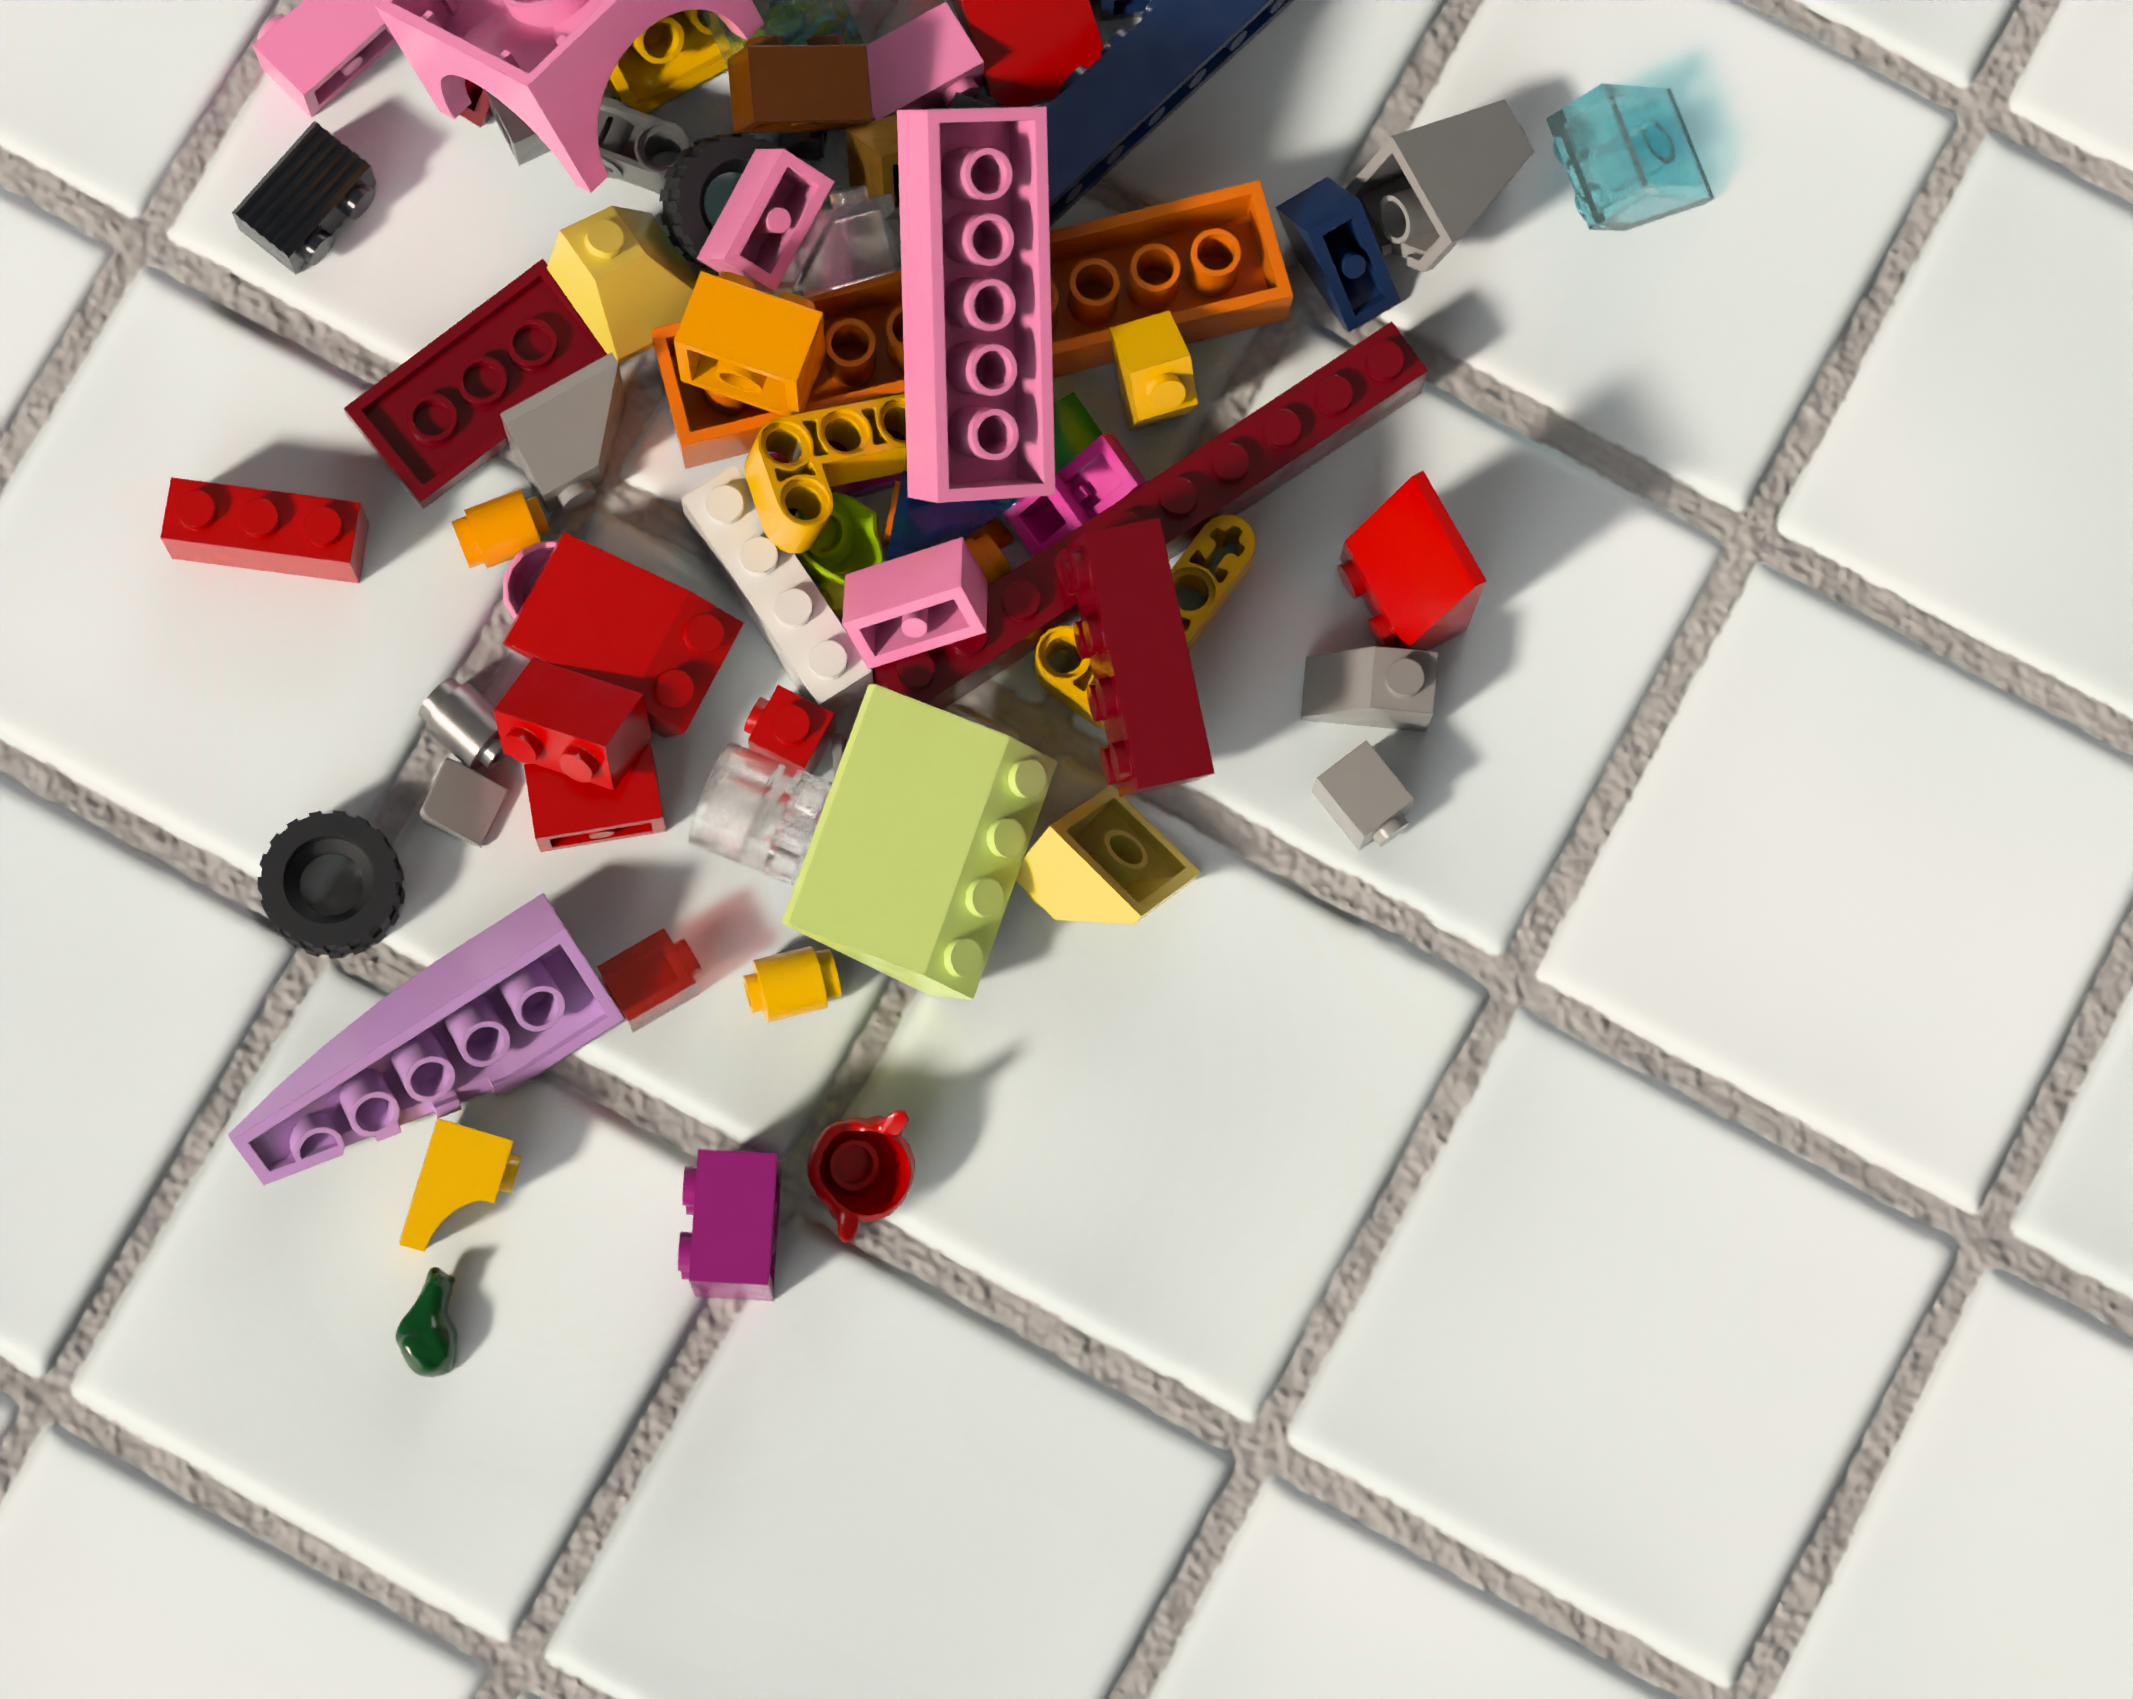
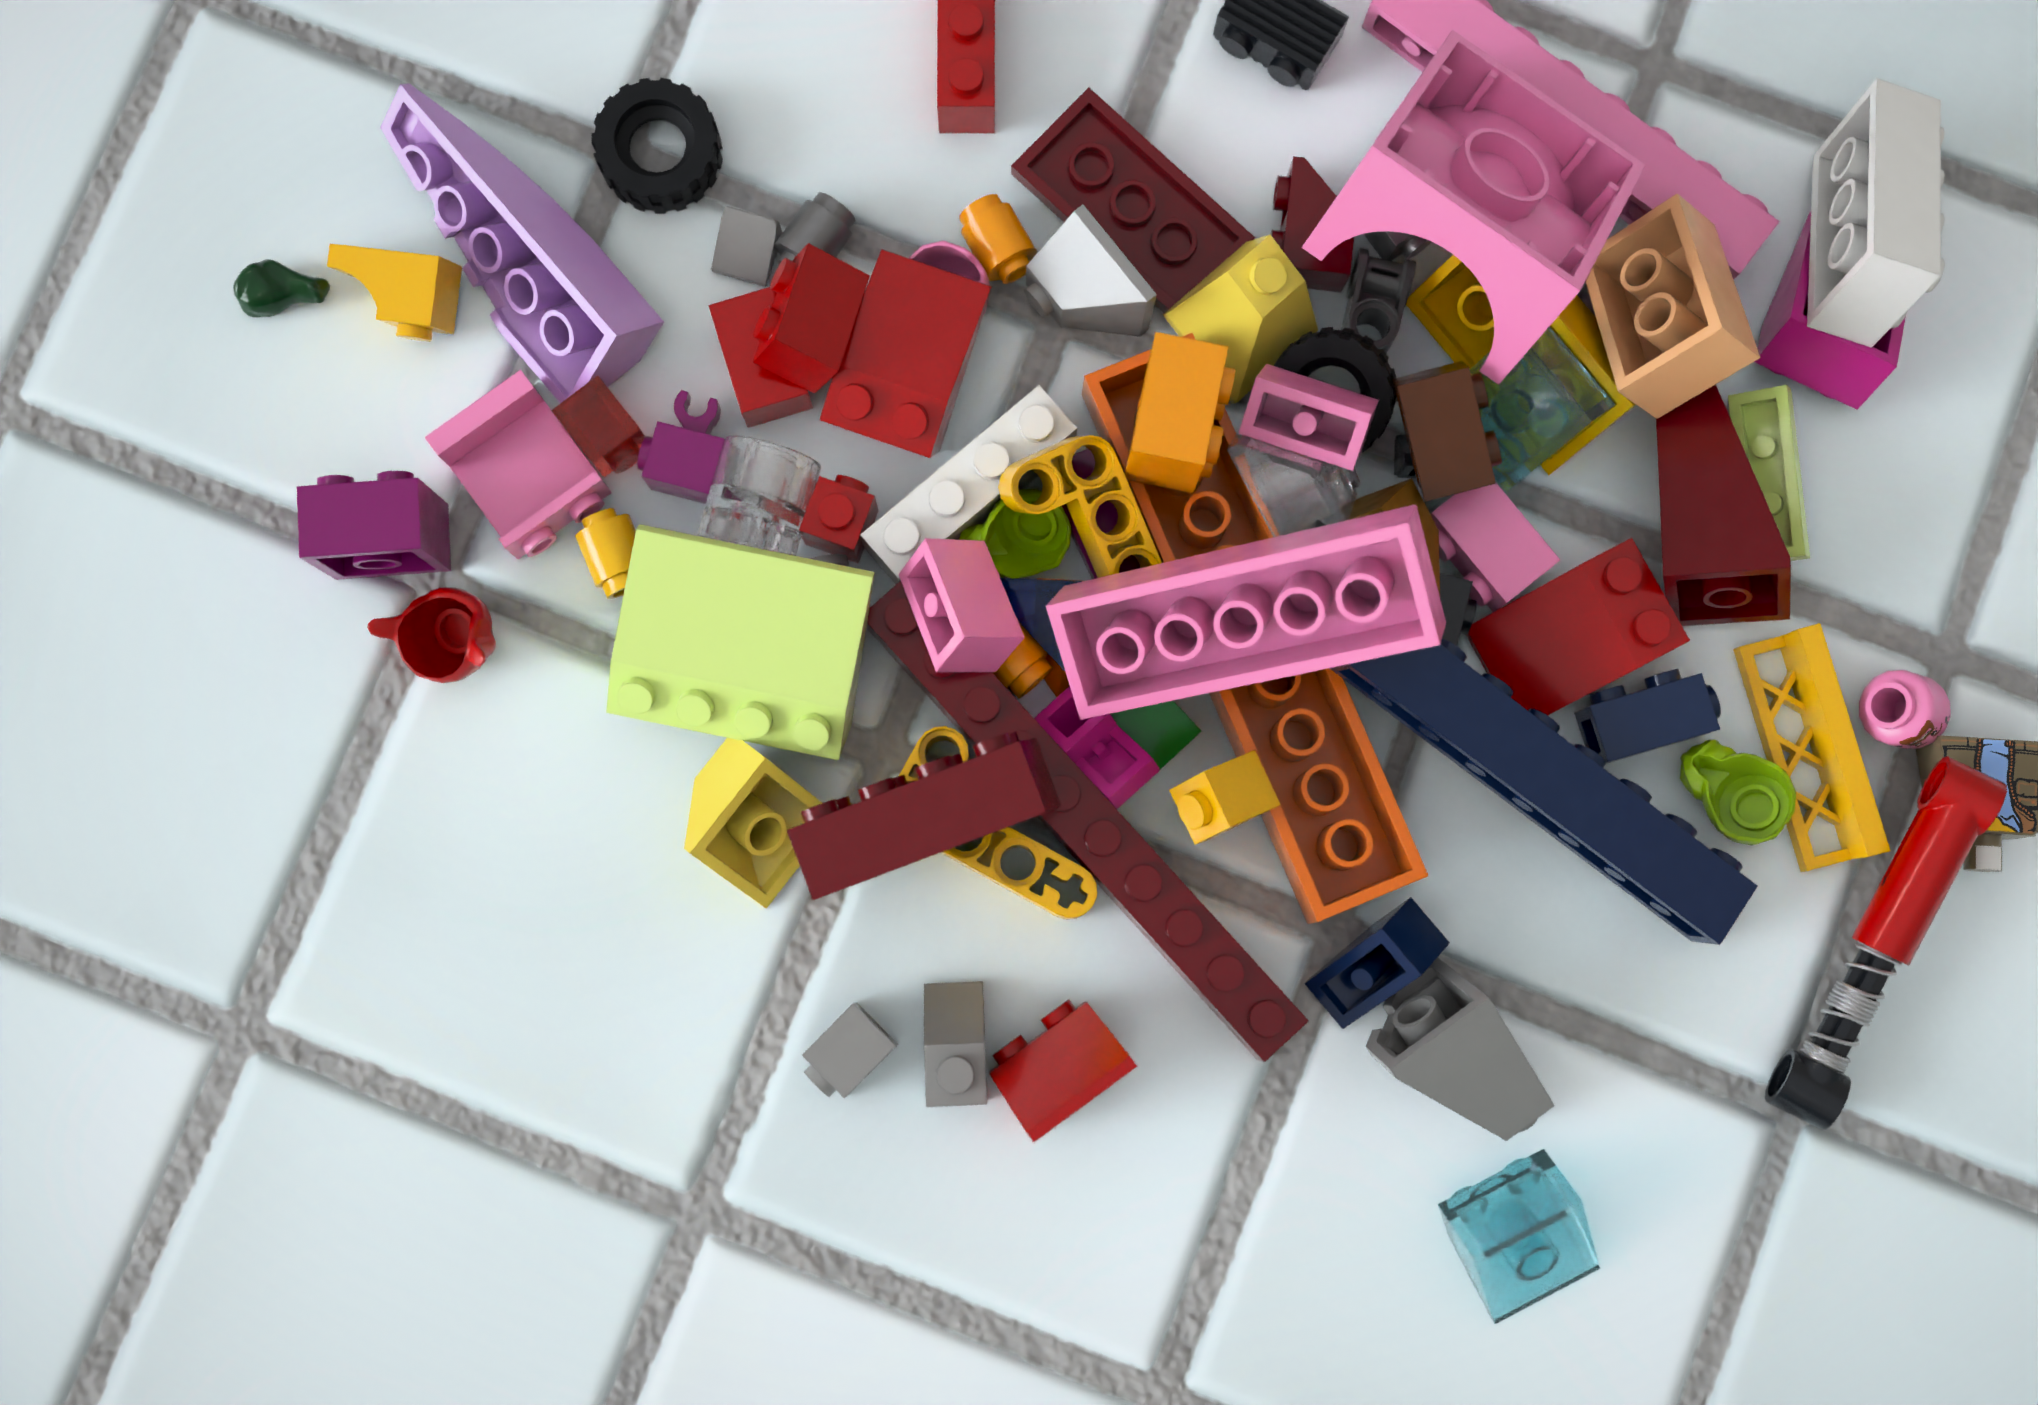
camera: 85 degrees right, 5 degrees up
none -> bright pink panel [425,370,612,559]
none -> magenta brick [637,390,732,507]
none -> dark red slope [1270,156,1354,293]

